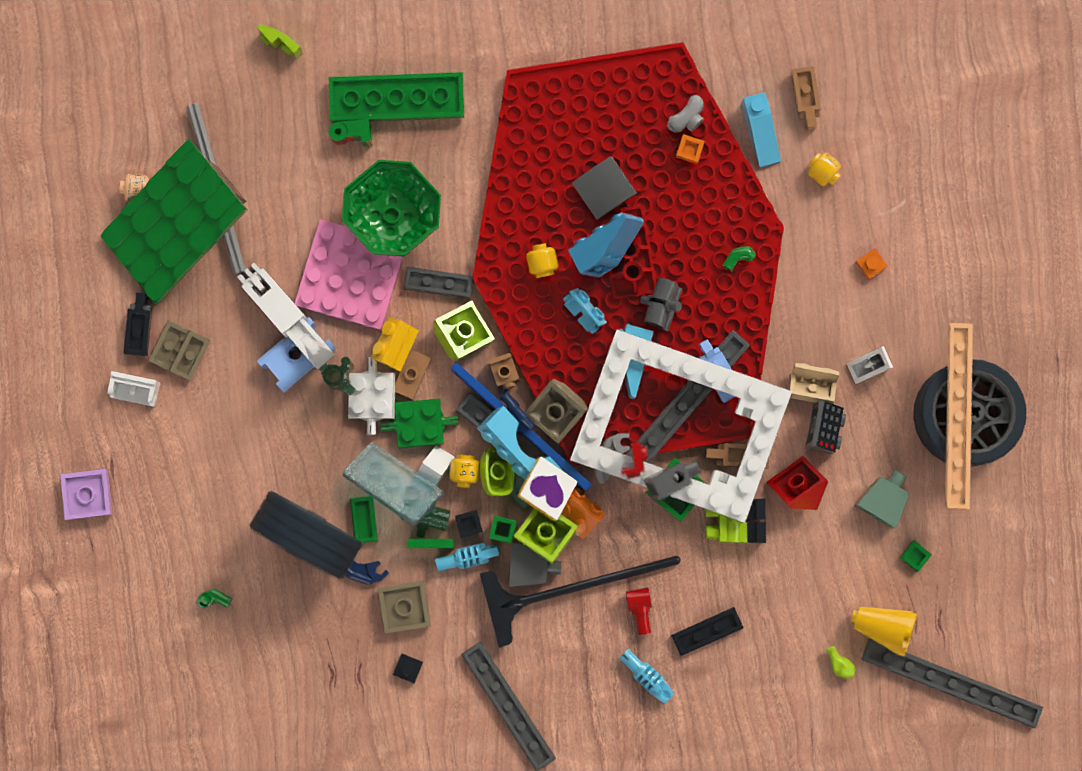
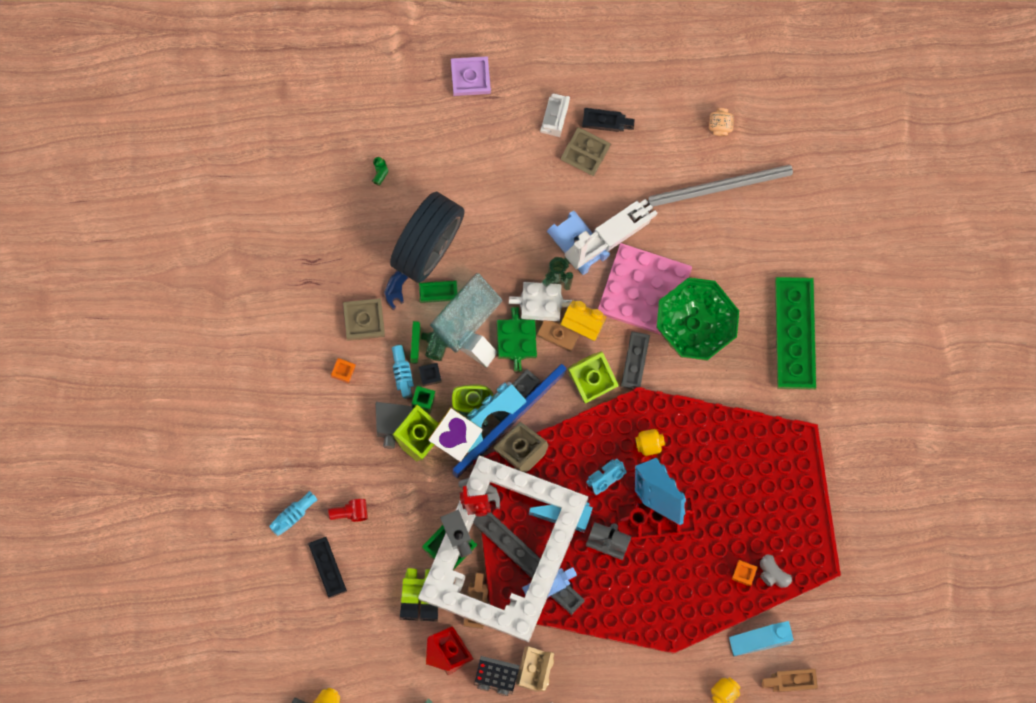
camera: 85 degrees right, 10 degrees down
green piece [100,138,248,305] -> none
lime slope [257,24,303,59] -> none
green leg [328,119,373,146] -> none
black plate [393,653,423,684] -> none
yellow head [449,454,480,488] -> none
dark grey tile [461,641,556,771] -> none
black piece [479,556,681,647] -> none
medium nougat brick [488,353,519,390] -> none
dark blue piece [499,389,534,430] -> none
orange bracket [561,486,606,540] -> none
dark grey slope [572,156,637,220] -> none
green arm [722,246,755,272] -> none
lime animal [826,646,856,679] -> none
none -> orange plate [331,358,356,384]

